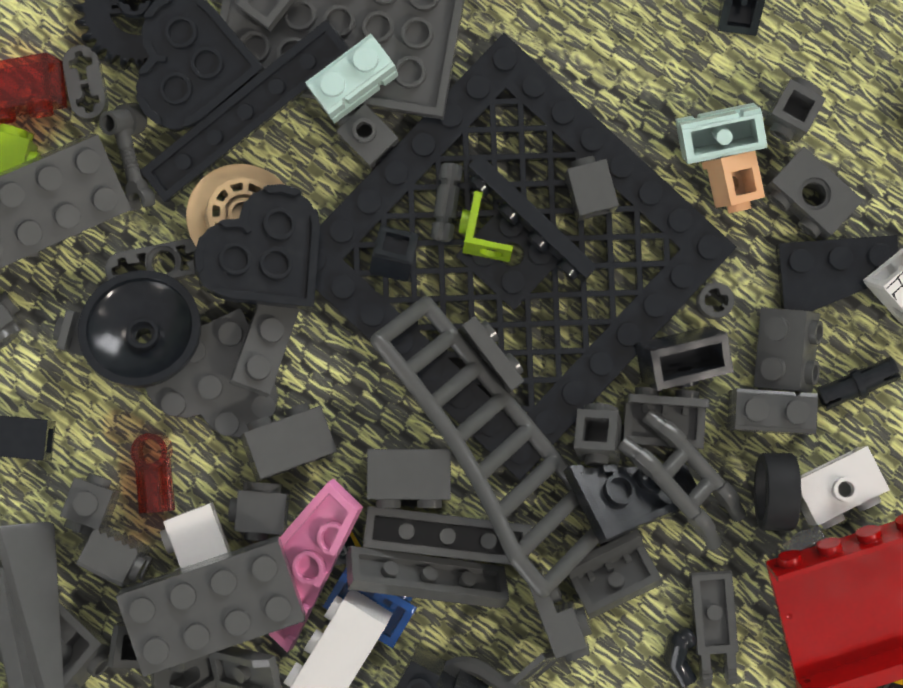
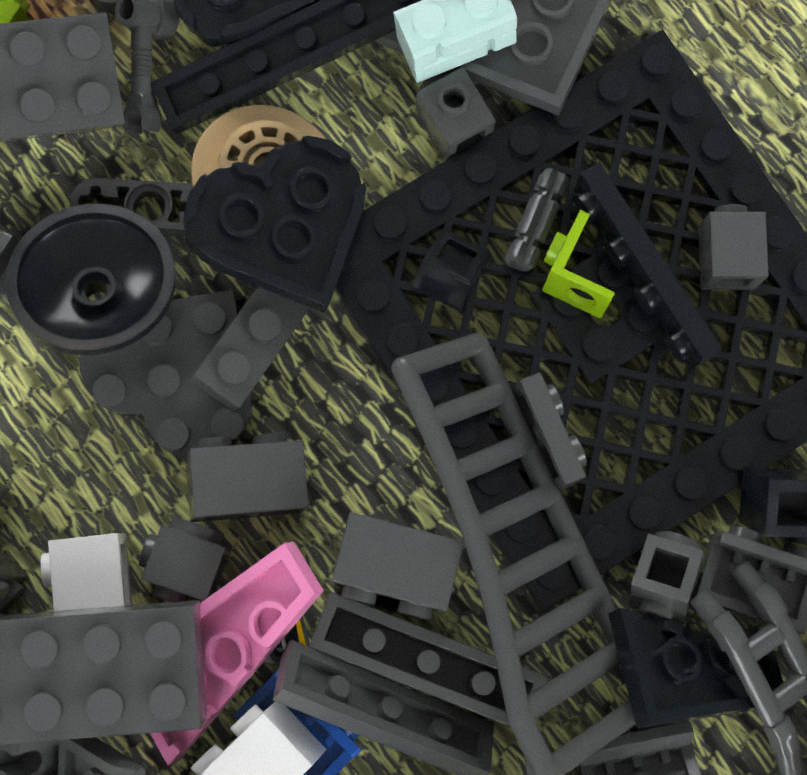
camera: 20 degrees right, 5 degrees down
clear red piece [130,432,175,514] -> none

